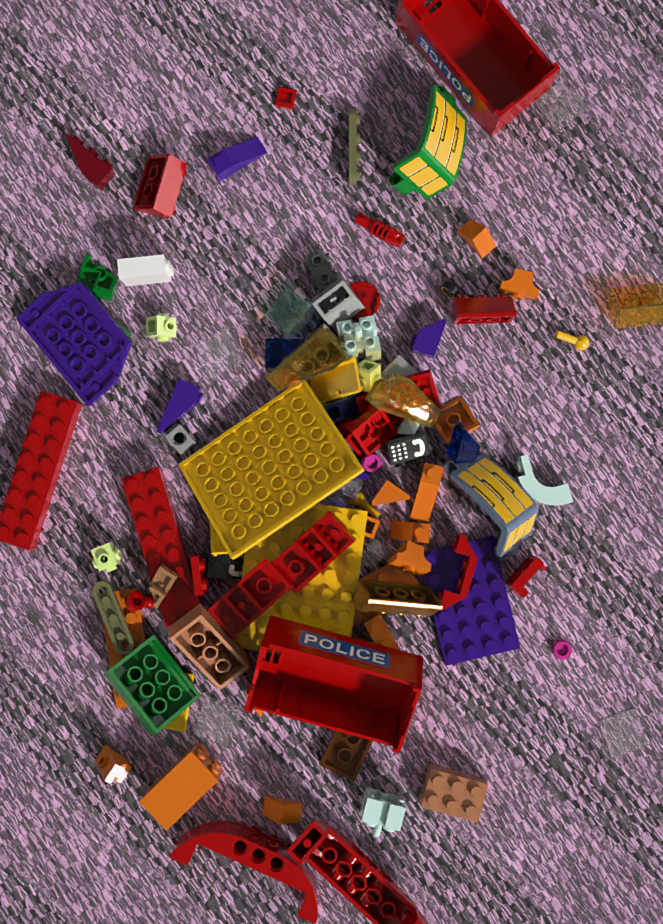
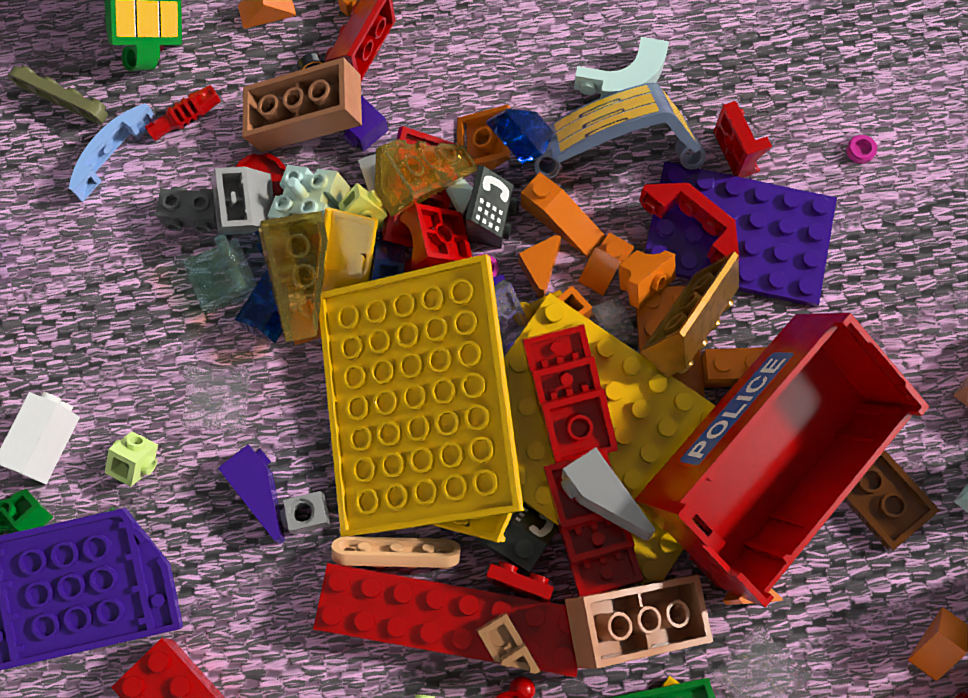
camera: 55 degrees left, 15 degrees down
none -> light blue slope [69,103,157,202]
none -> nougat brick [242,57,362,152]
none -> light nougat plate [331,536,461,569]
none -> light grey slope [560,447,656,541]

